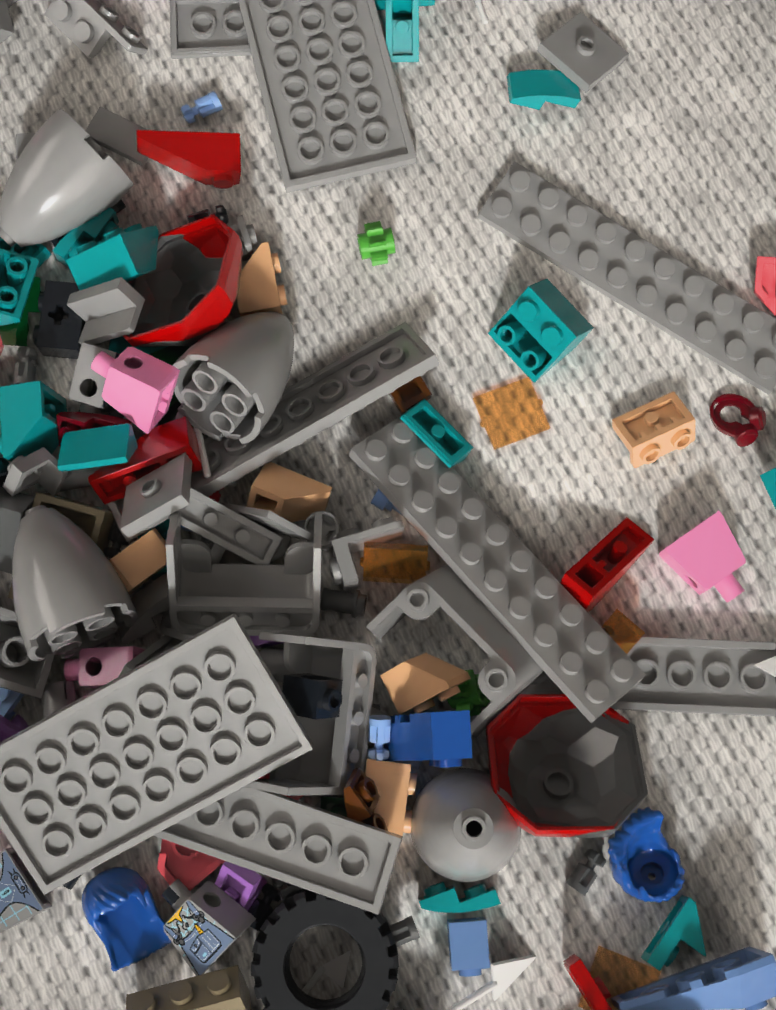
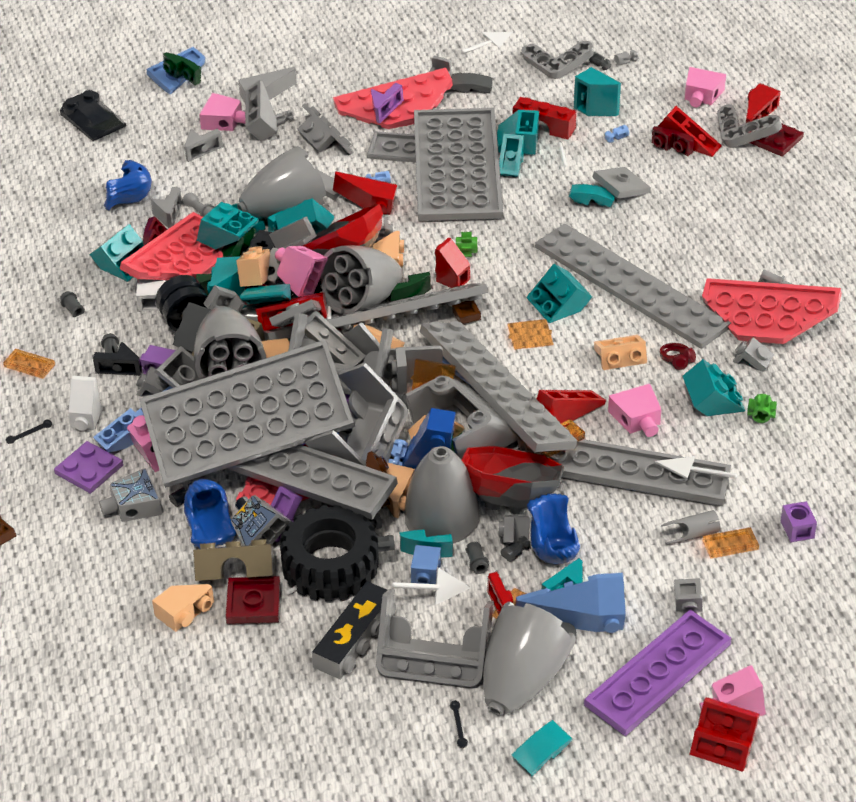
camera: 15 degrees right, 35 degrees down
black brick [282,673,343,720] -> none
teal slope [400,398,473,468] -> none
none -> light nougat slope [236,246,270,287]
none -> dark green slope [389,272,431,302]
none -> red slope [435,237,470,288]
none -> dark grey pin [465,542,489,574]
none -> light grey bracket [498,515,529,542]

